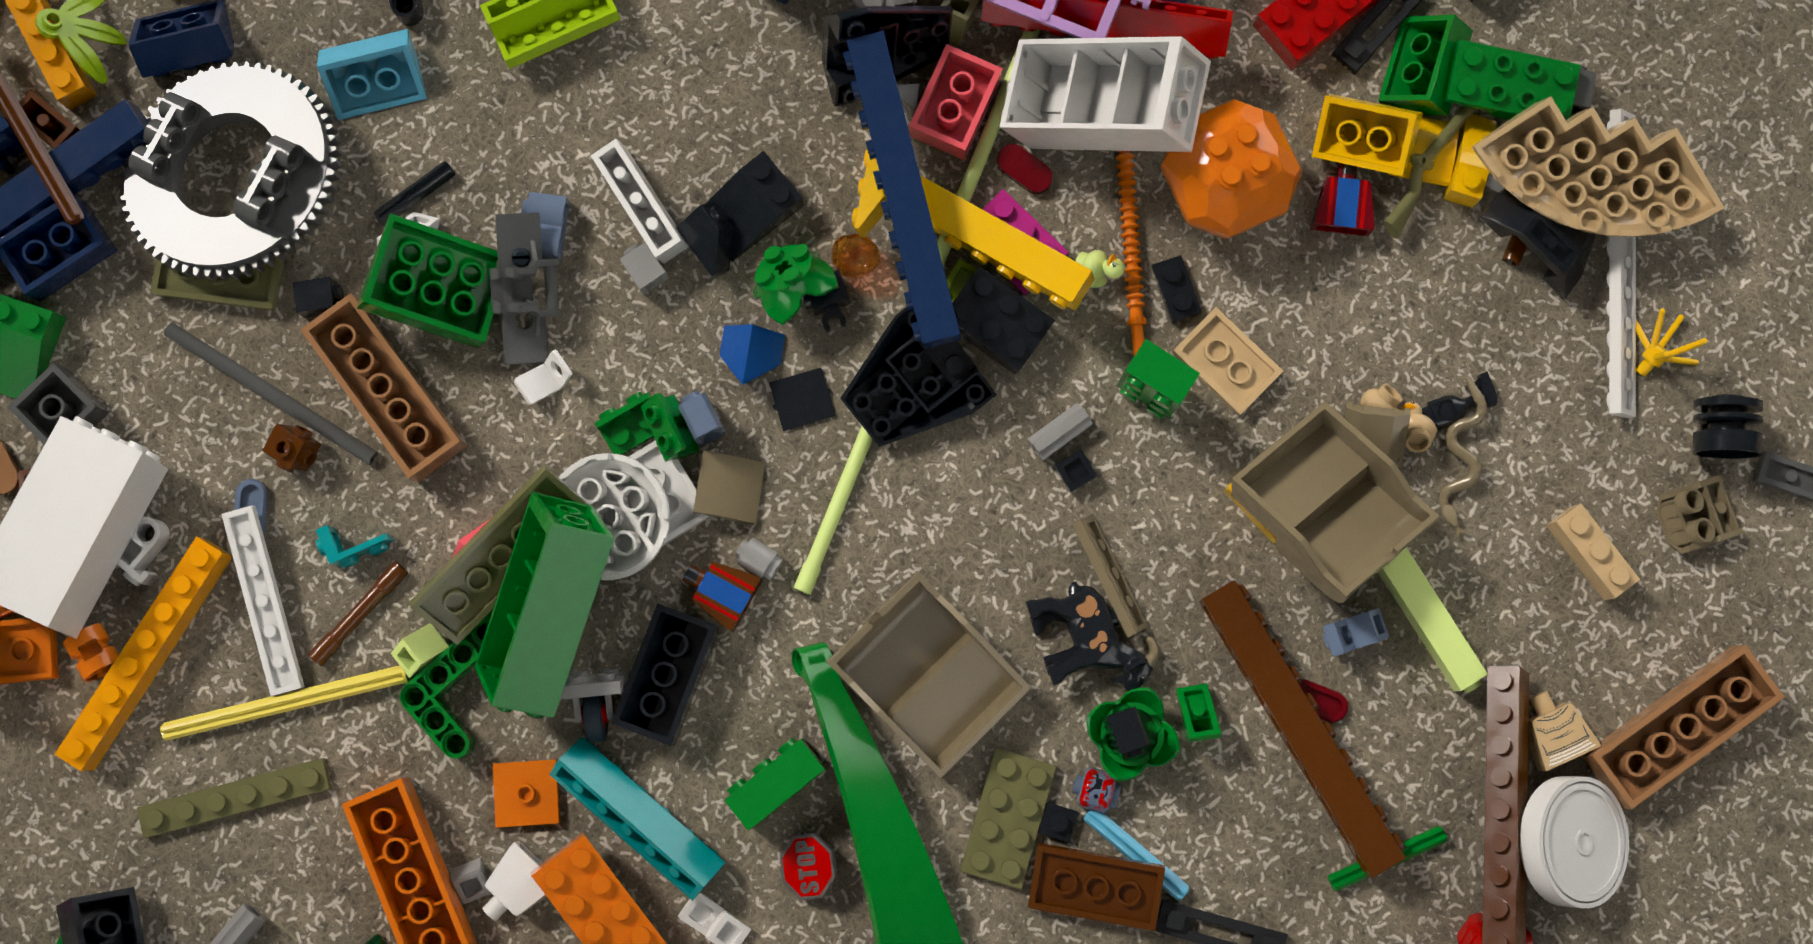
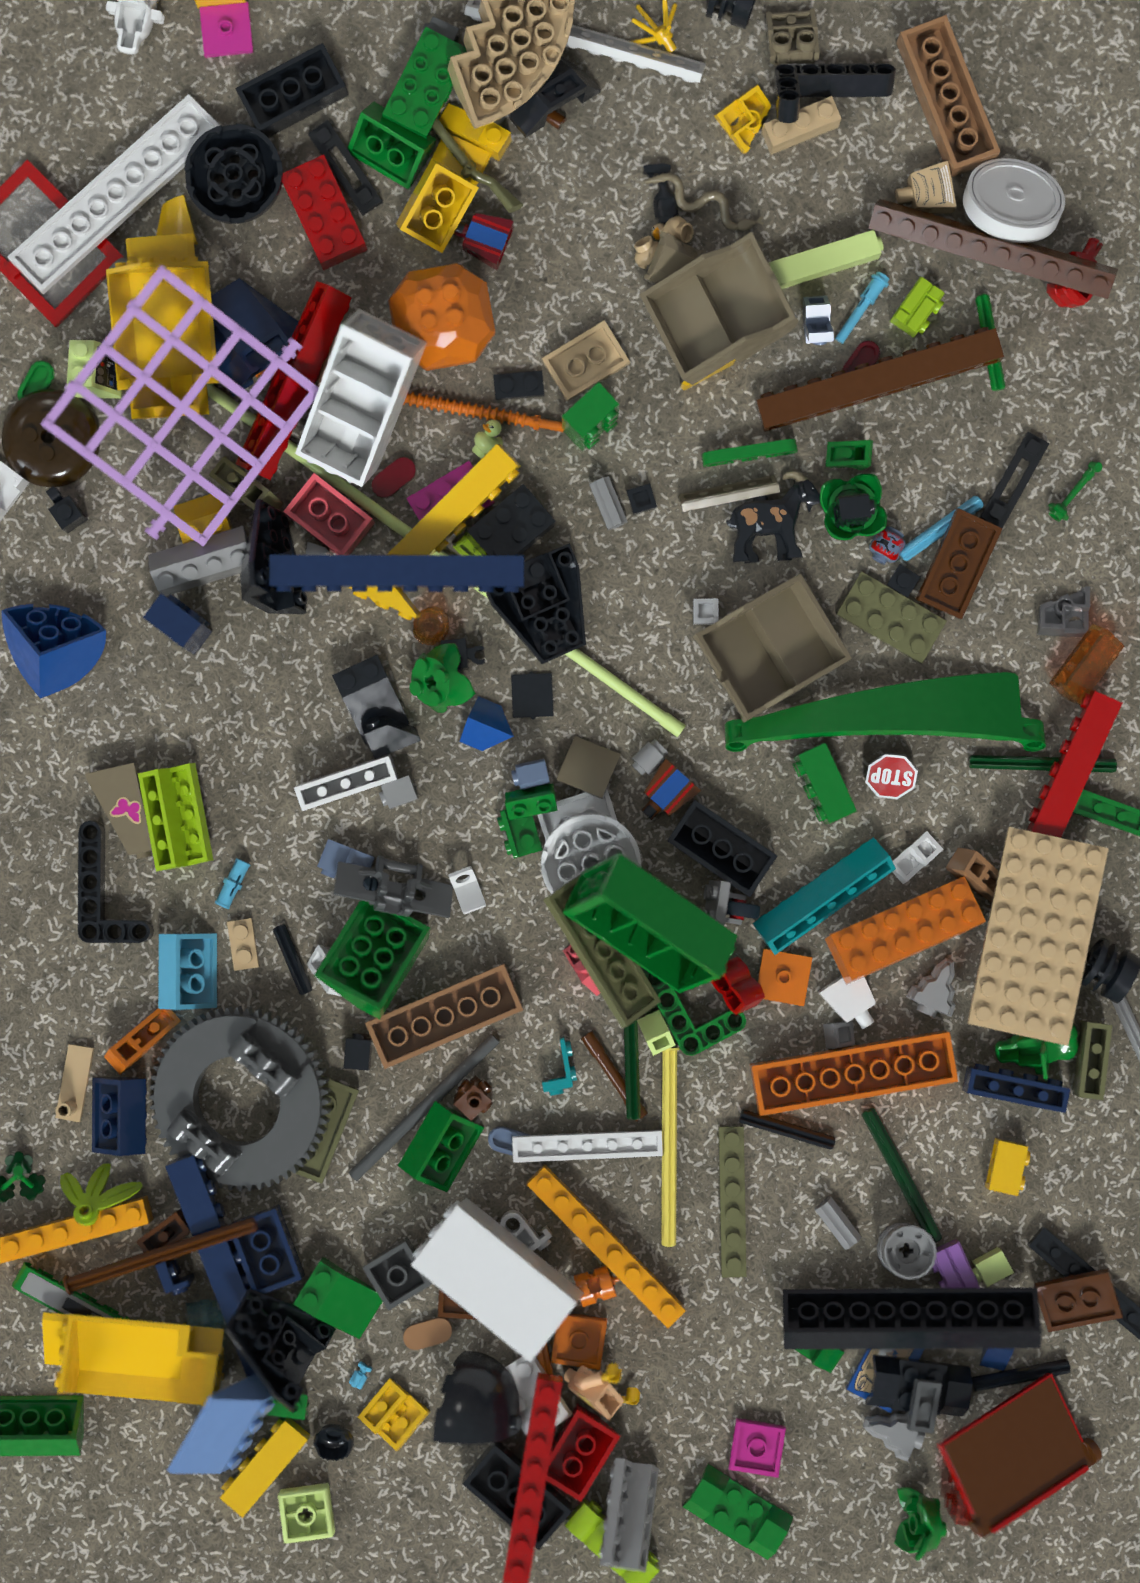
camera: 75 degrees left, 5 degrees up
none -> orange slope [104,1009,181,1075]
none -> medium azure pin [215,858,250,909]
none -> tan plate [227,918,260,971]
none -> green slope [398,1101,484,1192]
none -> dark green axle [624,1019,641,1120]
none -> white plate [693,598,718,625]
none -> green beam [701,439,798,467]
none -> red brick [711,957,765,1015]
none -> yellow slope [714,85,771,154]
none -> black axle [739,1110,835,1150]
none -> black beam [774,63,896,123]
none -> medium azure pin [835,271,890,344]
none -> lime brick [890,277,945,338]

